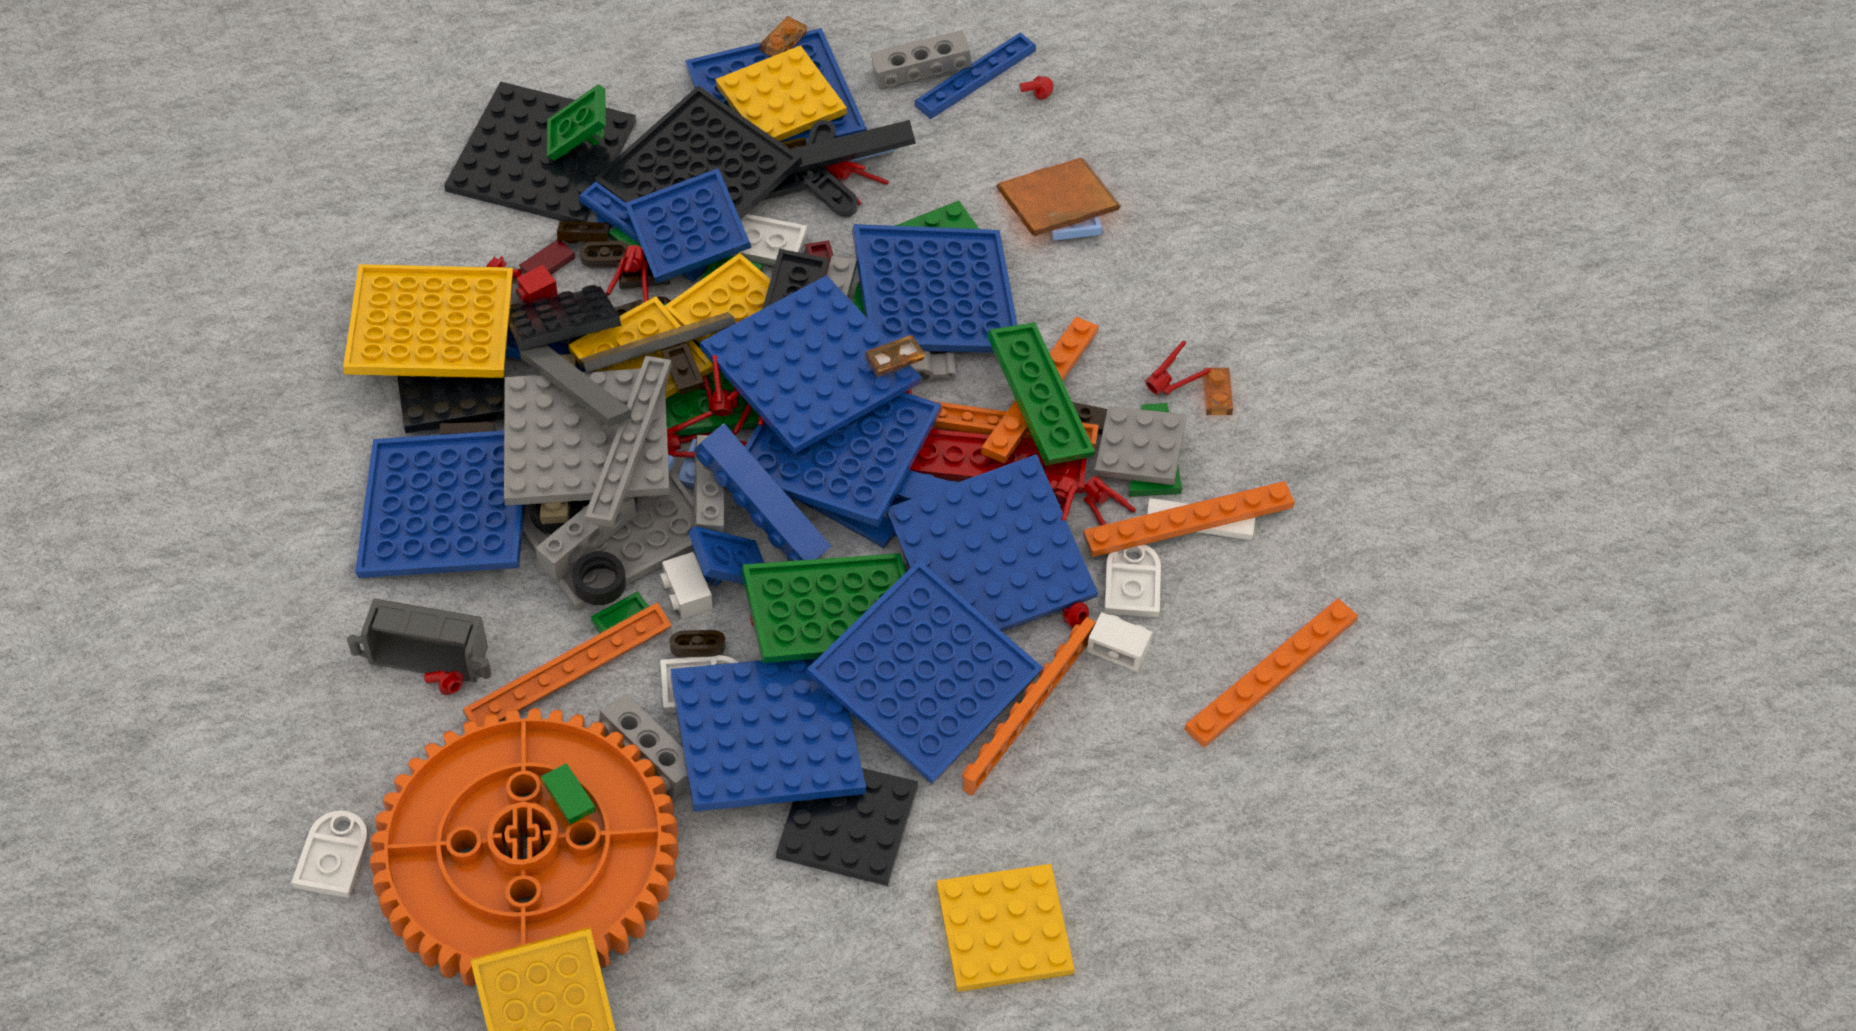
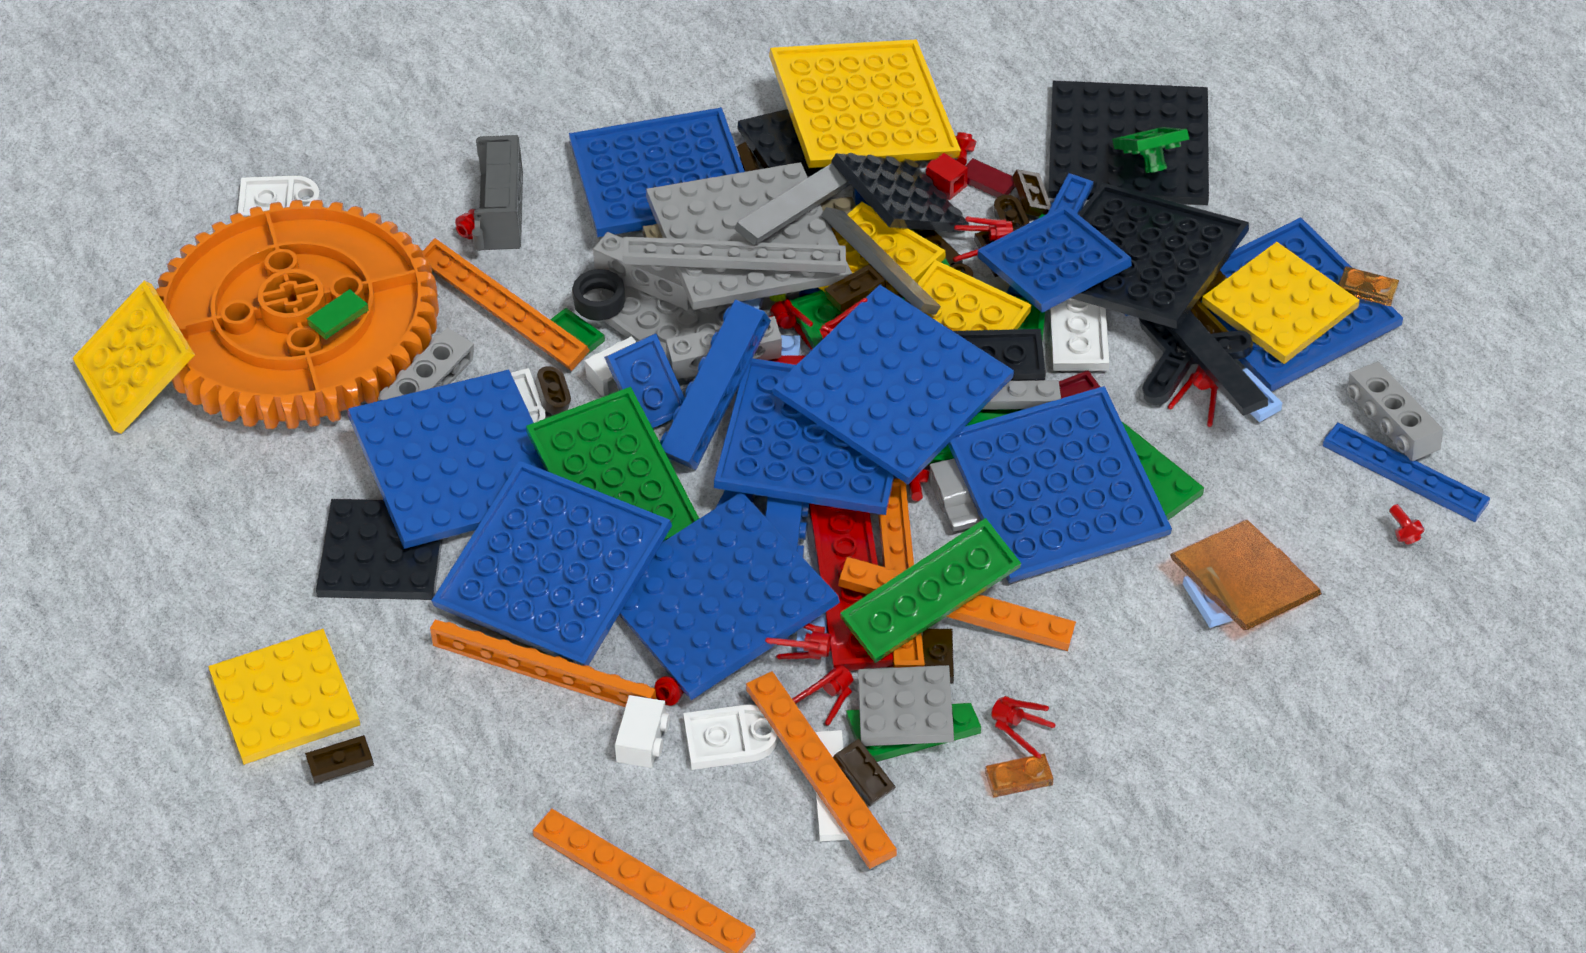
camera: 80 degrees right, 5 degrees down
clear orange piece [865,335,925,377] -> none
none -> dark brown plate [305,735,374,784]
none -> dark brown plate [833,738,896,807]

